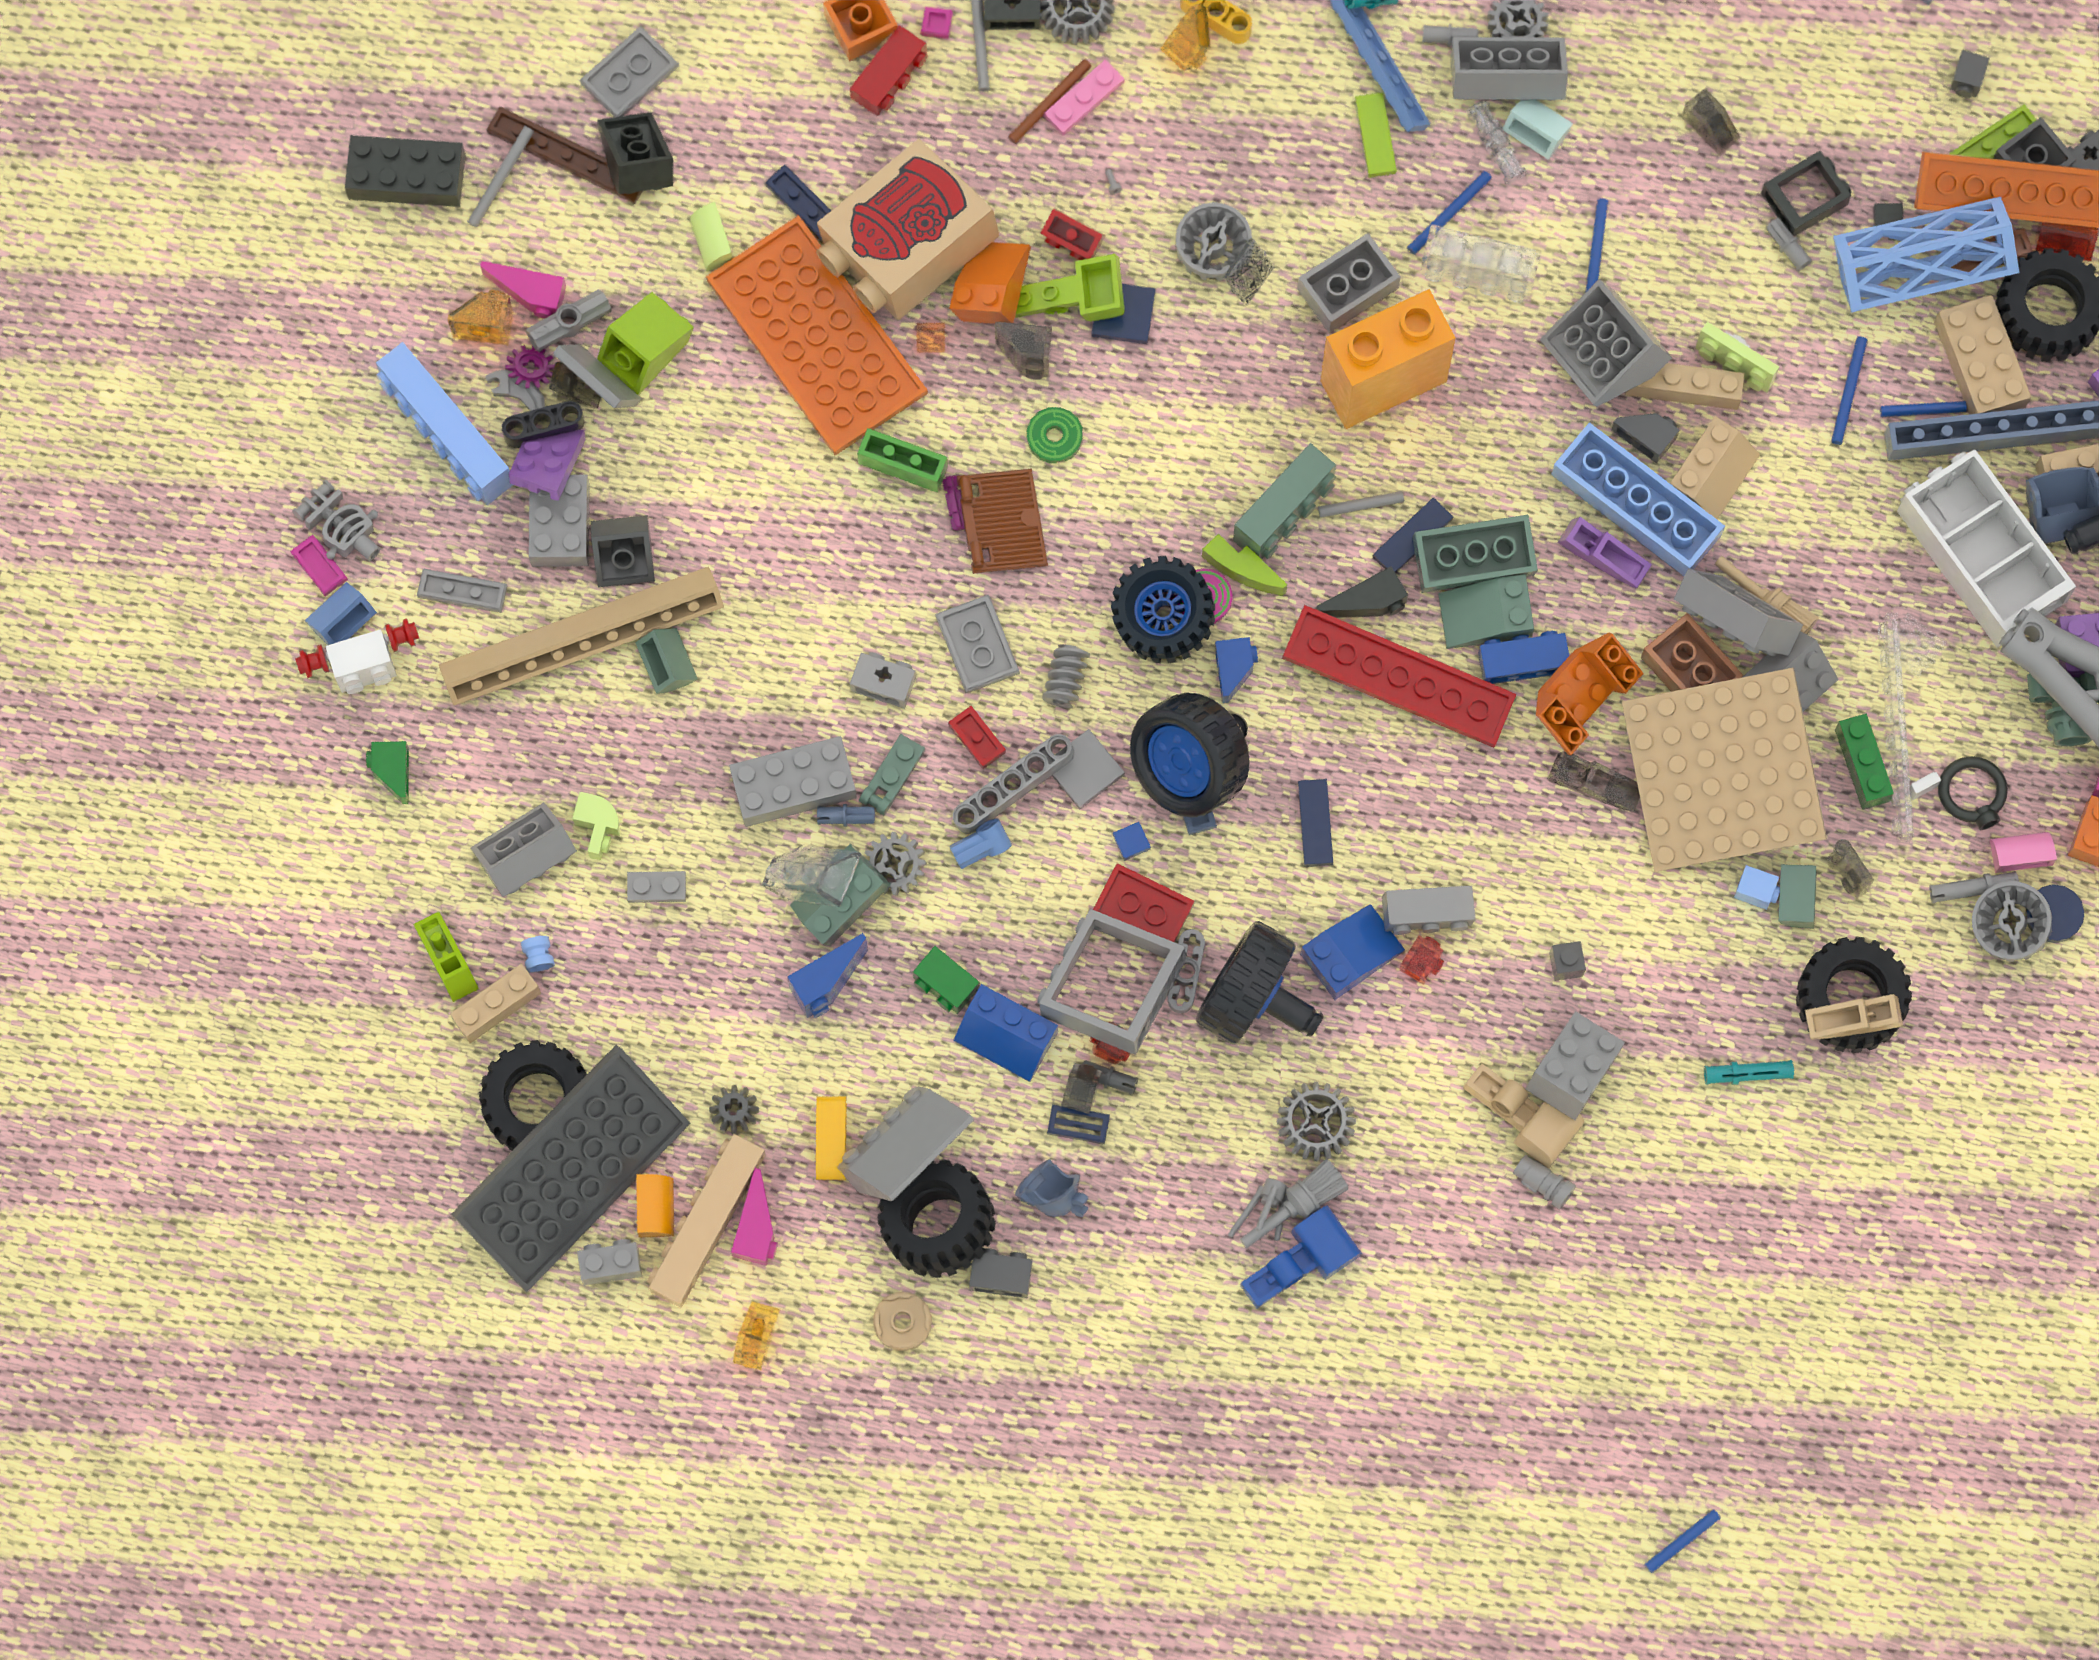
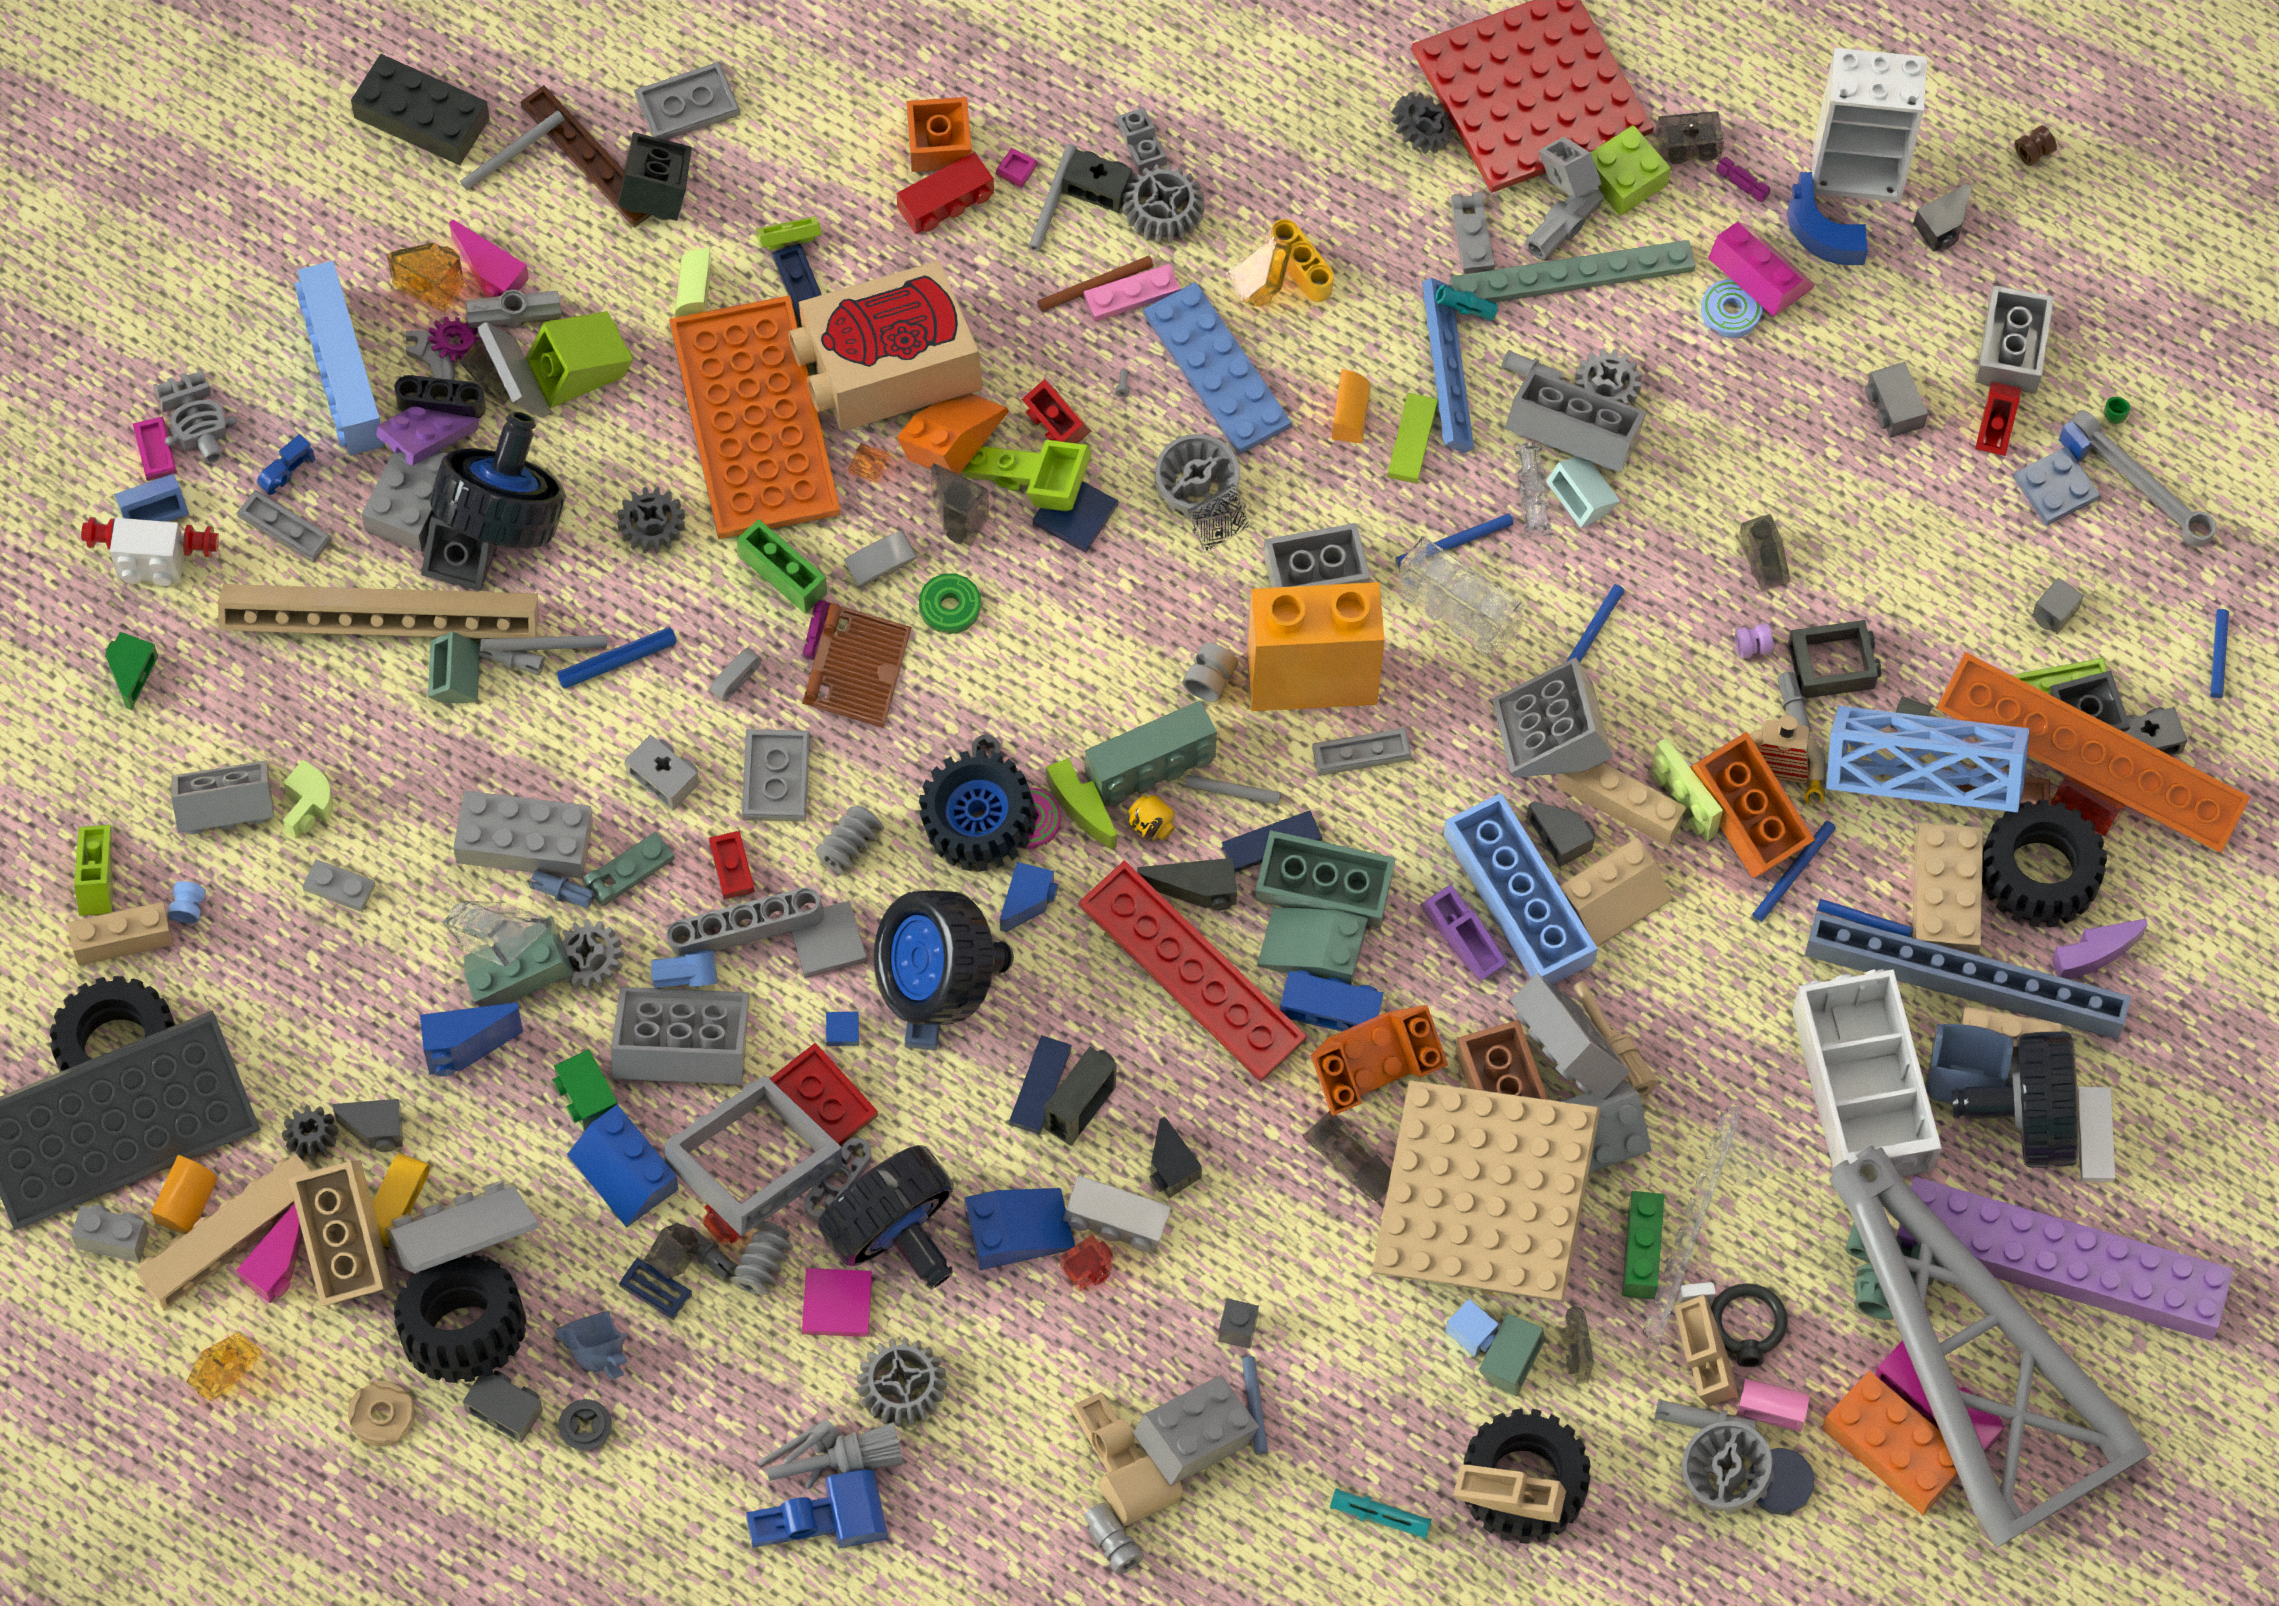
camera: 20 degrees right, 10 degrees down
none -> blue piece [257,434,315,495]
none -> tan brick [288,1160,394,1306]
none -> dark grey slope [333,1099,403,1152]
none -> black wheel [430,412,566,549]
none -> light grey pin [479,638,545,676]
none -> light grey piece [481,635,607,652]
none -> blue axle [557,627,677,688]
none -> dark grey gear [558,1399,612,1452]
none -> light grey slope [611,987,749,1085]
none -> dark grey gear [617,487,685,553]
none -> light grey beam [710,648,762,702]
none -> light grey piece [730,1221,793,1295]
none -> lime plate [756,216,822,250]
none -> dark pink tile [802,1268,872,1337]
none -> light grey slope [844,530,918,588]
none -> dark grey bush [972,735,1000,759]
none -> pearl dark grey window [1044,1046,1117,1146]
none -> yellow head [1128,795,1175,842]
none -> medium blue plate [1143,282,1292,455]
none -> black slope [1149,1116,1202,1198]
none -> light grey wheel [1182,643,1238,702]
none -> sand blue bar [1242,1356,1268,1455]
none -> light grey tile [1312,728,1412,776]
none -> light orange brick [1332,369,1371,444]
none -> tan slope [1674,1295,1739,1407]
none -> orange brick [1690,732,1815,878]
none -> lavender wheel [1735,623,1773,659]
none -> tan torso [1749,715,1825,805]

